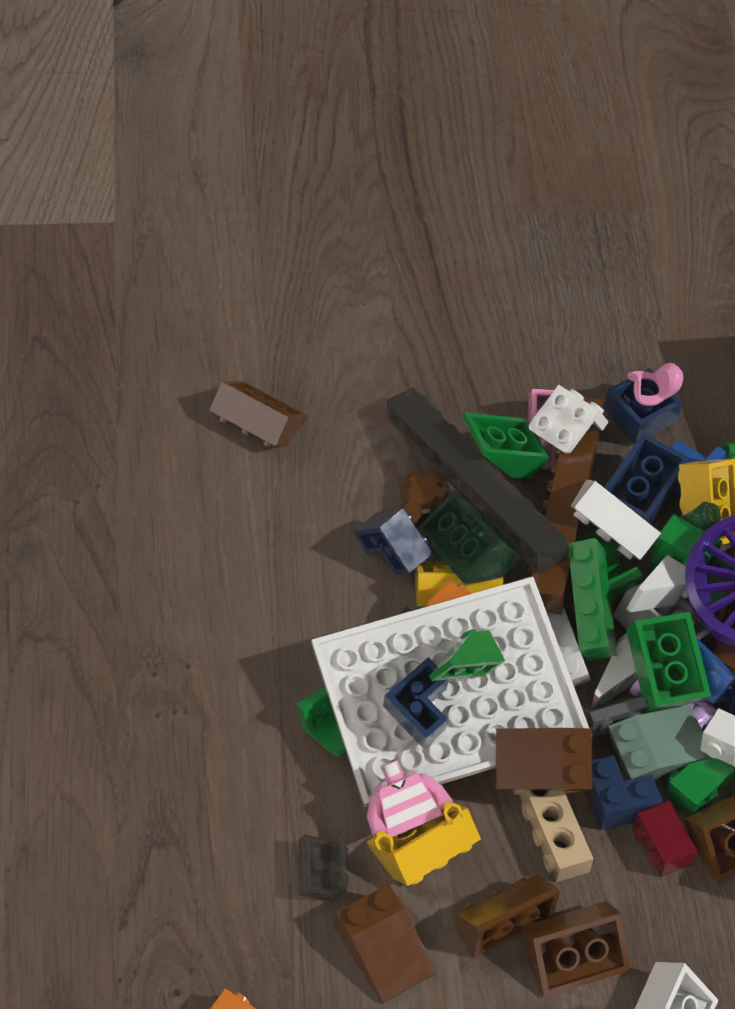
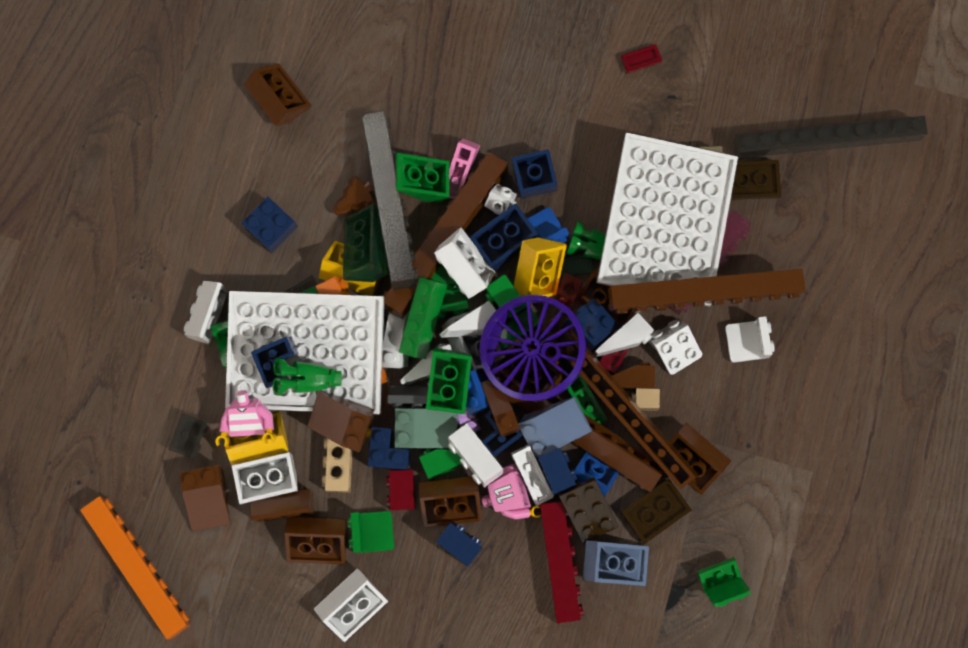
camera: 30 degrees right, 25 degrees up
dark blue brick [353,508,433,575] -> none
green slope [429,629,505,681] -> none
white bracket [529,385,609,454] -> none
bright pink piece [627,363,683,406] -> none
clear green cone [680,502,721,529] -> none
none -> white slope [184,281,228,345]
none -> white slope [232,452,298,504]
none -> dark blue brick [241,196,298,253]
none -> green piece [272,358,342,396]
none -> green bracket [347,511,394,554]
none -> white brick [484,184,517,215]
none -> dark red tile [621,44,662,74]

